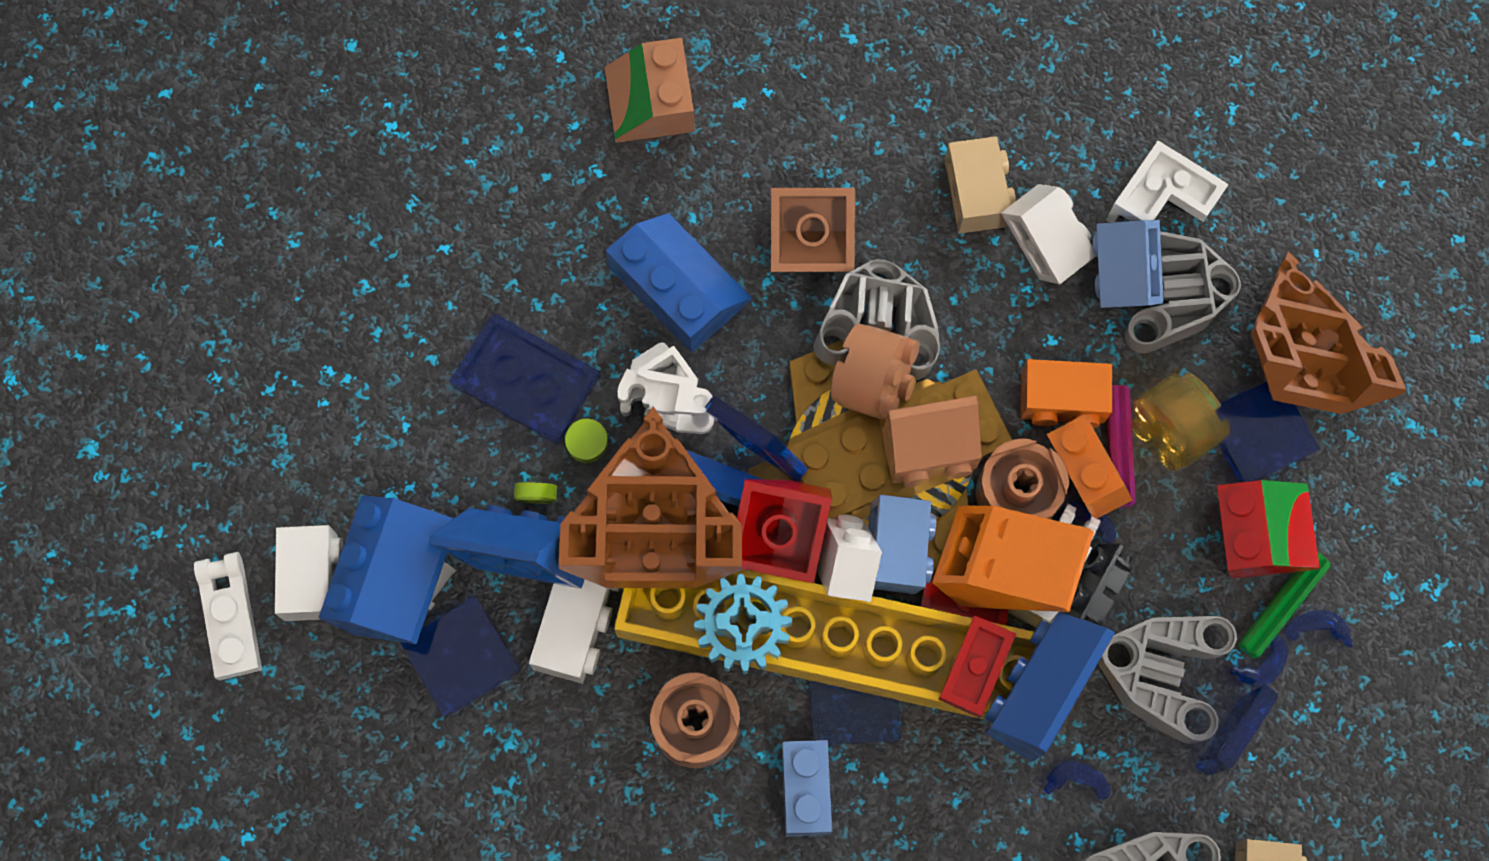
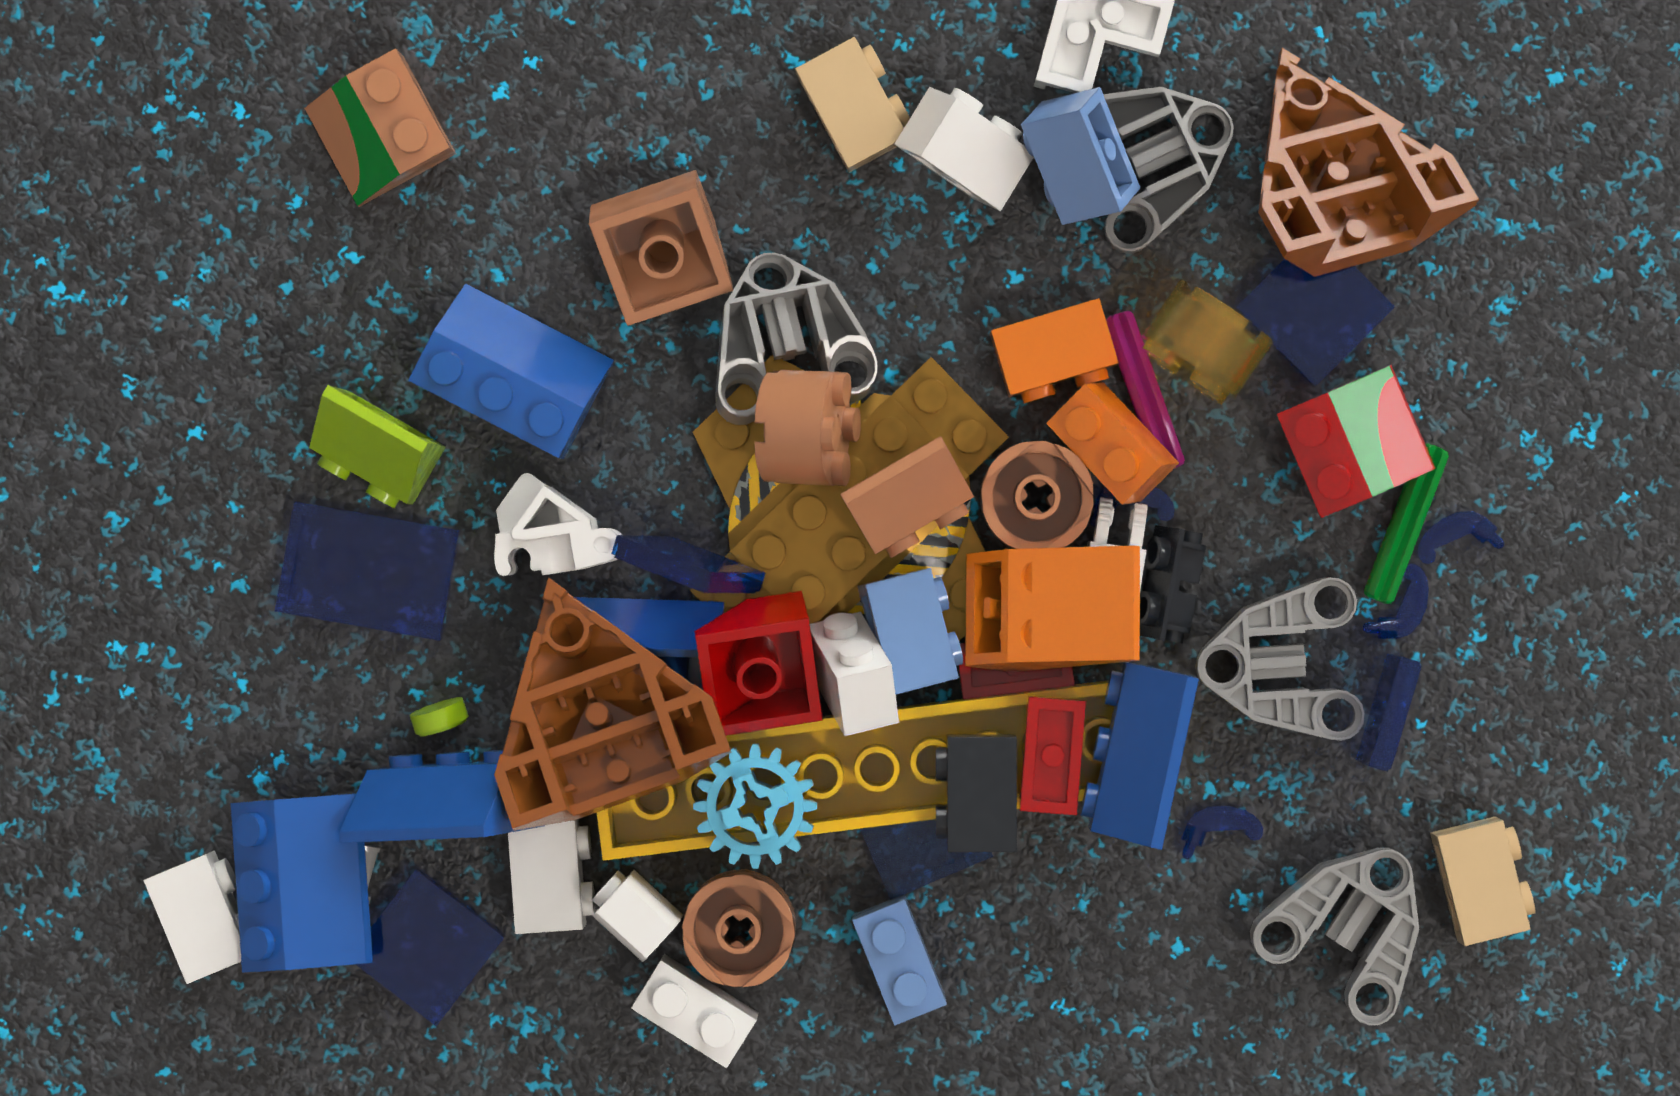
camera: 20 degrees left, 15 degrees up
white plate [194,552,262,681] -> none
lime tile [565,419,608,463] -> none
none -> lime slope [309,385,446,508]
none -> white brick [592,870,683,962]
none -> white brick [631,954,759,1068]
none -> black brick [936,734,1017,852]

